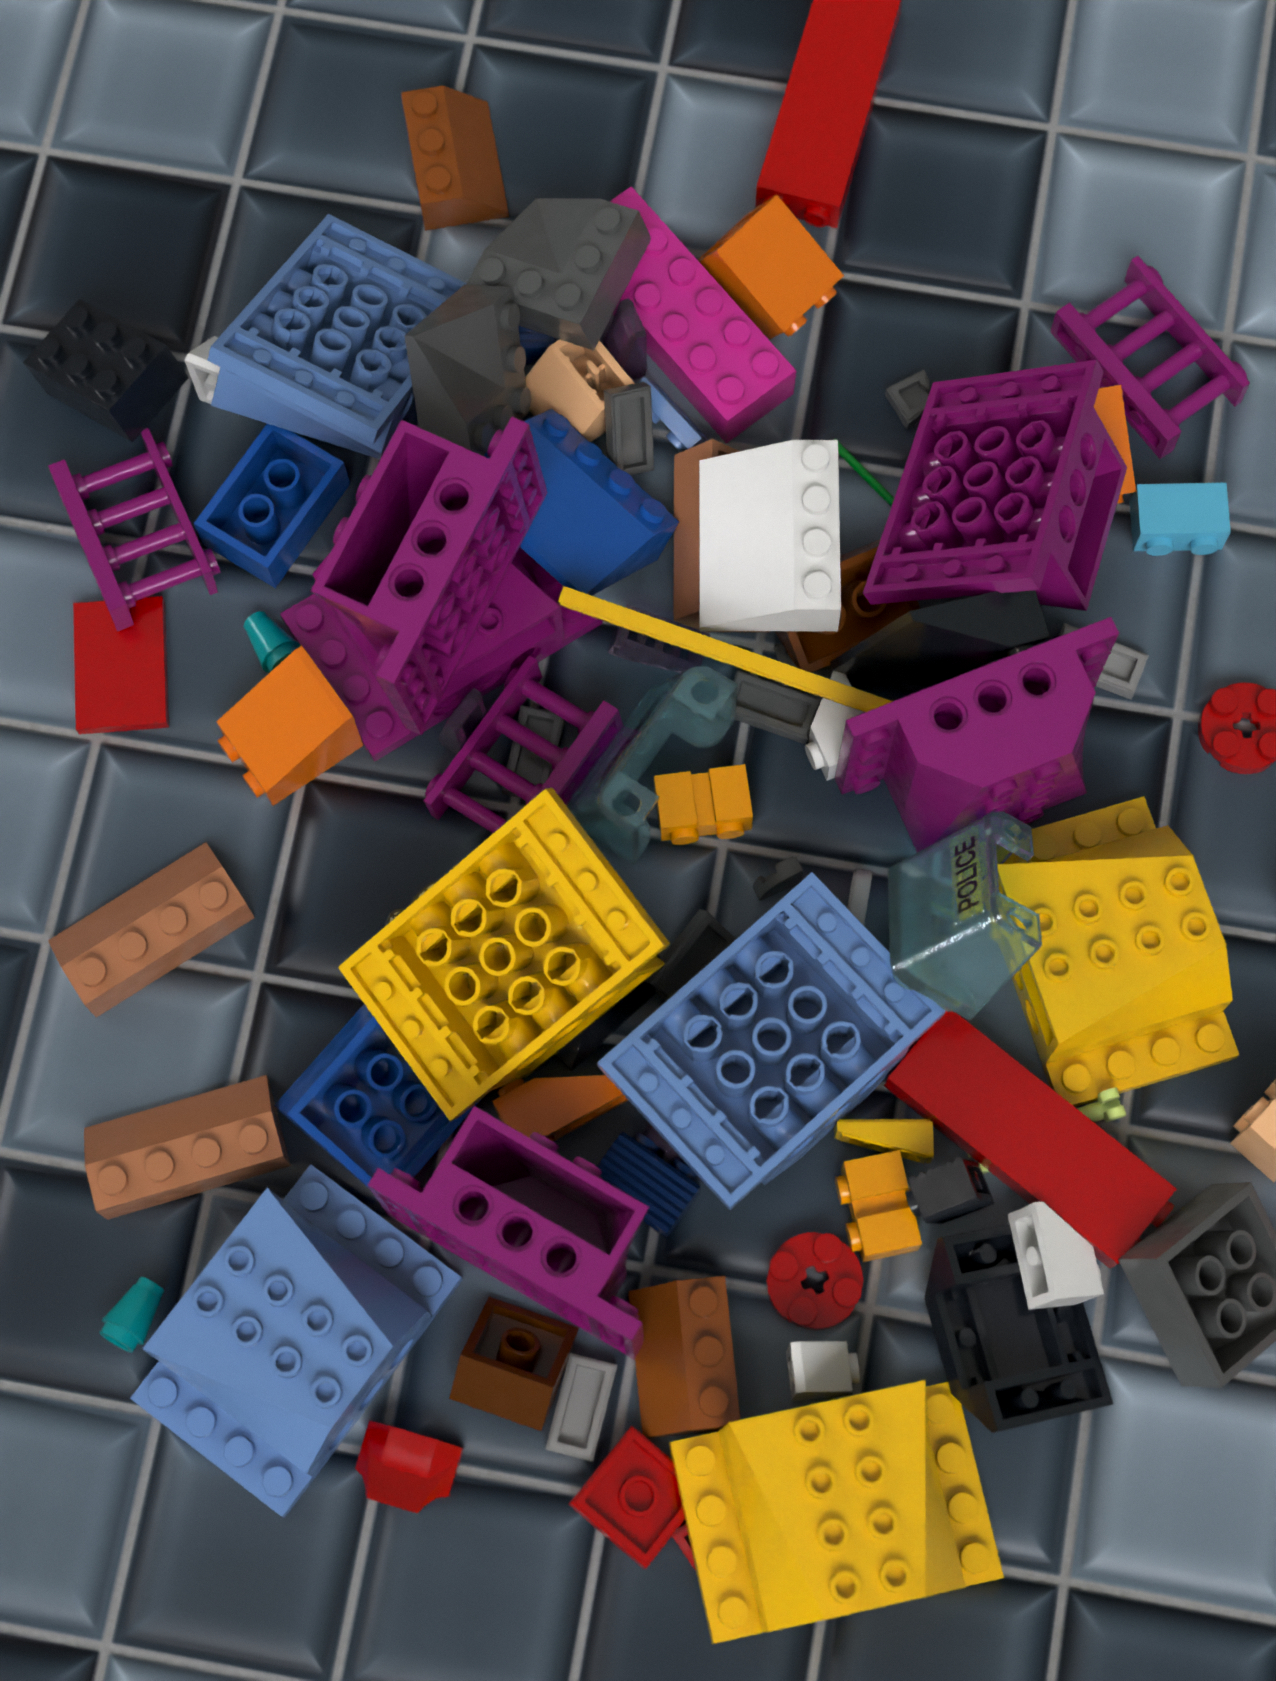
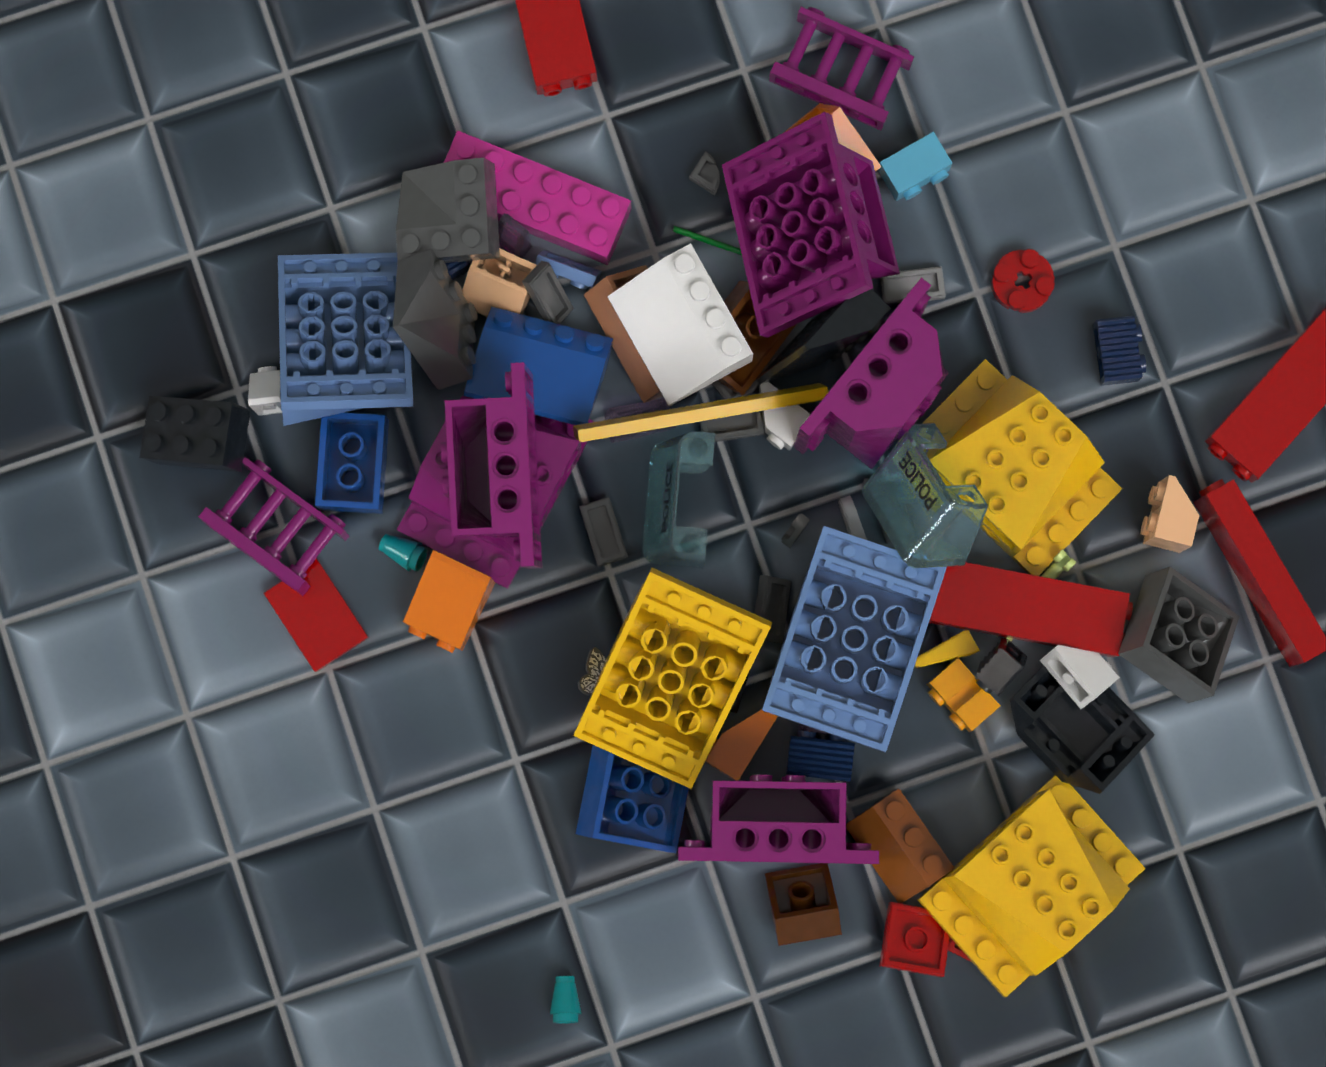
camera: 30 degrees left, 10 degrees up
nougat slope [48,842,255,1018] -> none
nougat slope [84,1075,291,1220] -> none
medium blue wedge [130,1164,463,1518] -> none
red slope [355,1420,464,1514] -> none
dark orange slope [401,85,509,231] -> none
magenta fence [423,656,623,833] -> none
clear purple slope [438,688,487,755] -> none
light grey tile [545,1353,618,1462] -> none
light orange brick [654,764,753,845] -> none
orange slope [698,195,844,339] -> none
red plate [766,1232,863,1331] -> none
white slope [786,1341,860,1401] -> none

